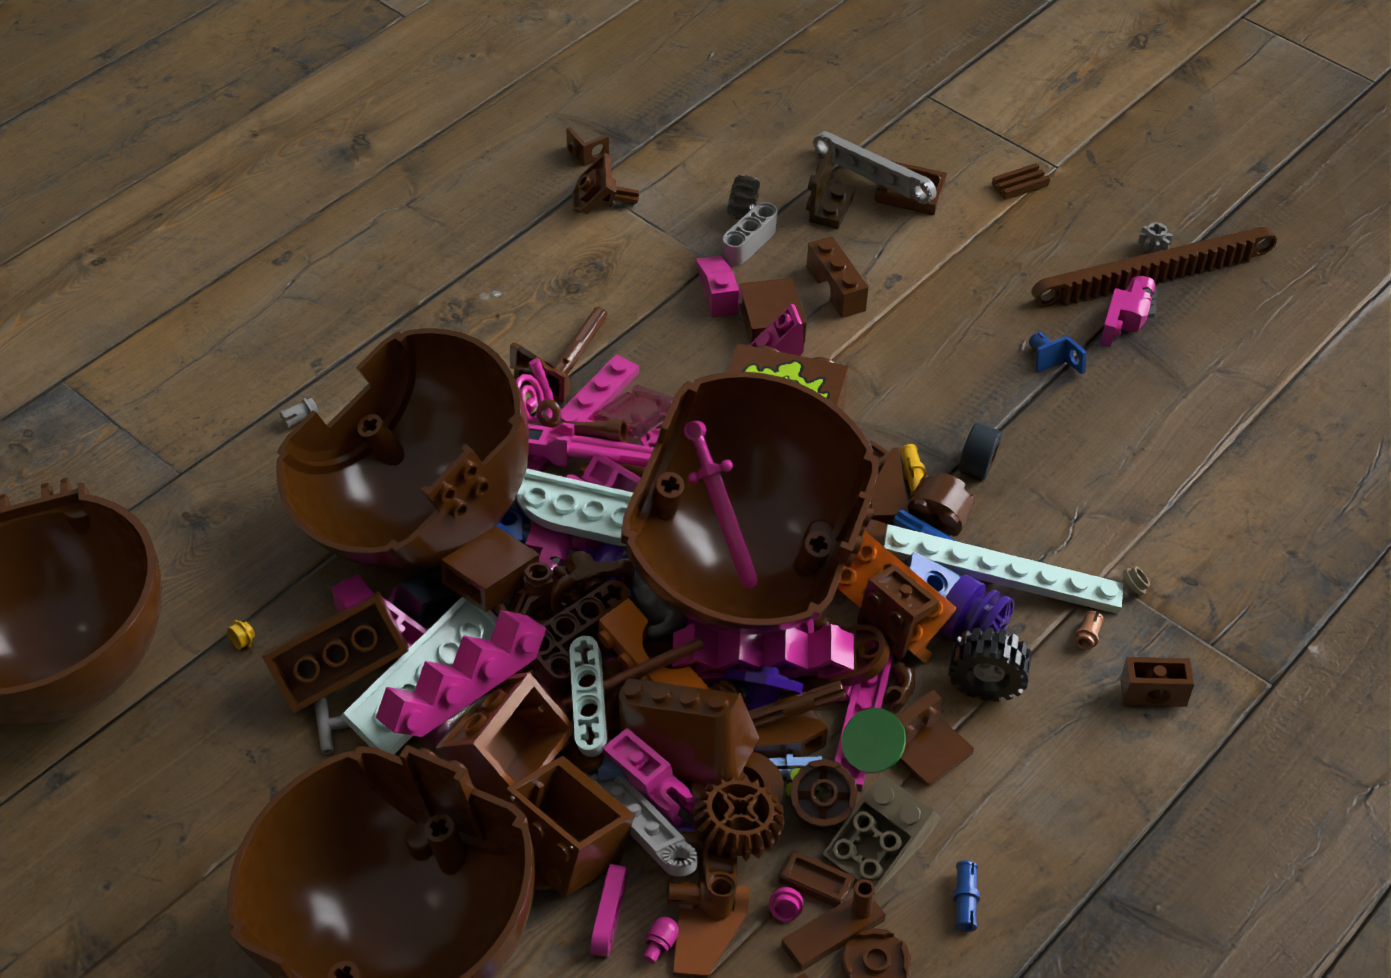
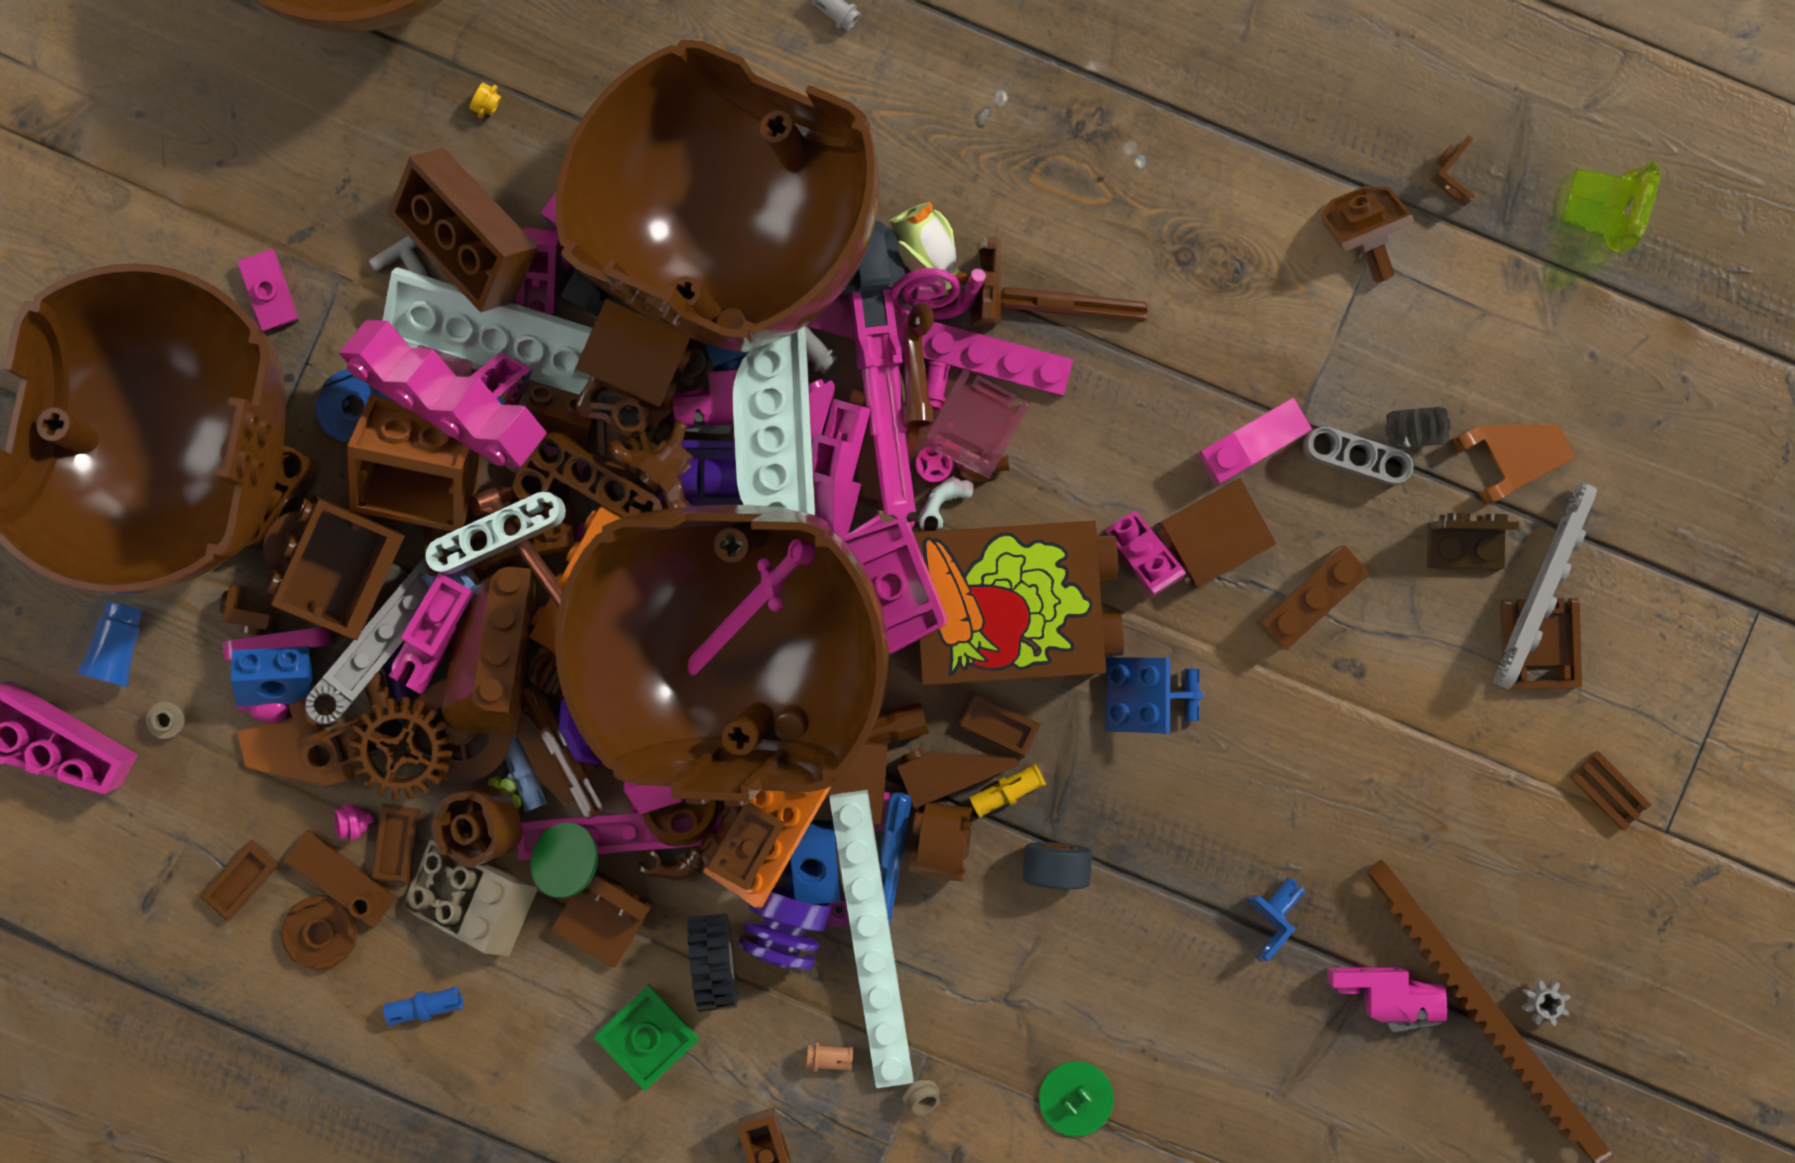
camera: 80 degrees right, 40 degrees up
none -> reddish brown bracket [220,585,279,636]
none -> blue brick [231,646,314,707]
none -> green plate [593,983,700,1092]
none -> green piece [1039,1061,1114,1137]
none -> blue plate [1106,657,1203,734]
none -> dark orange flag [1450,425,1576,505]
none -> clear neon green piece [1561,161,1661,253]

